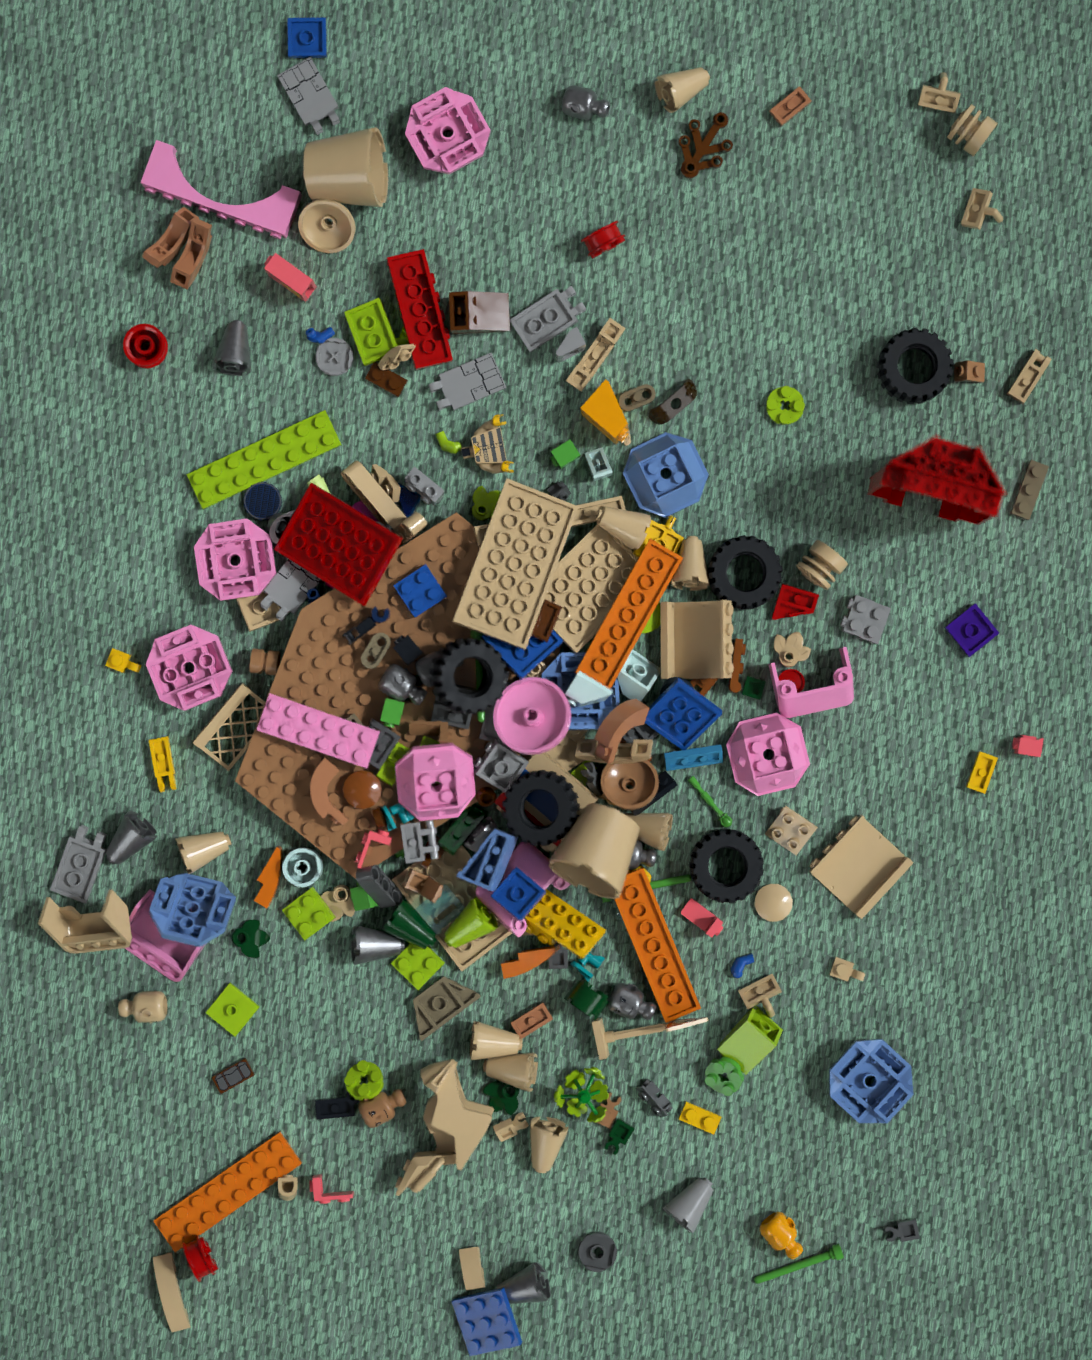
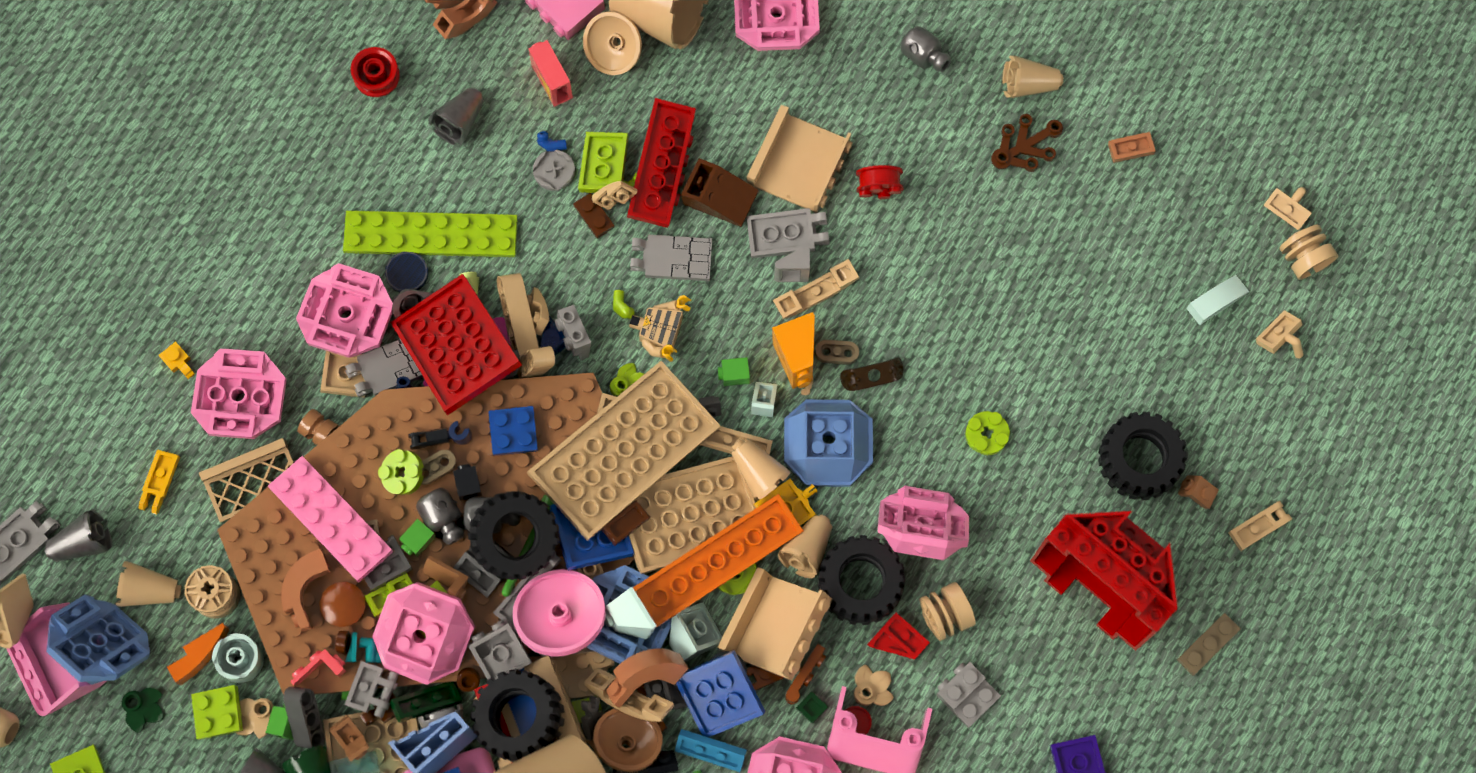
camera: 25 degrees right, 15 degrees down
none -> tan wheel [185,565,240,619]
none -> plate [378,449,424,495]
none -> tan panel [747,105,853,213]
none -> bright pink piece [877,486,969,560]
none -> light aqua slope [1186,275,1249,325]

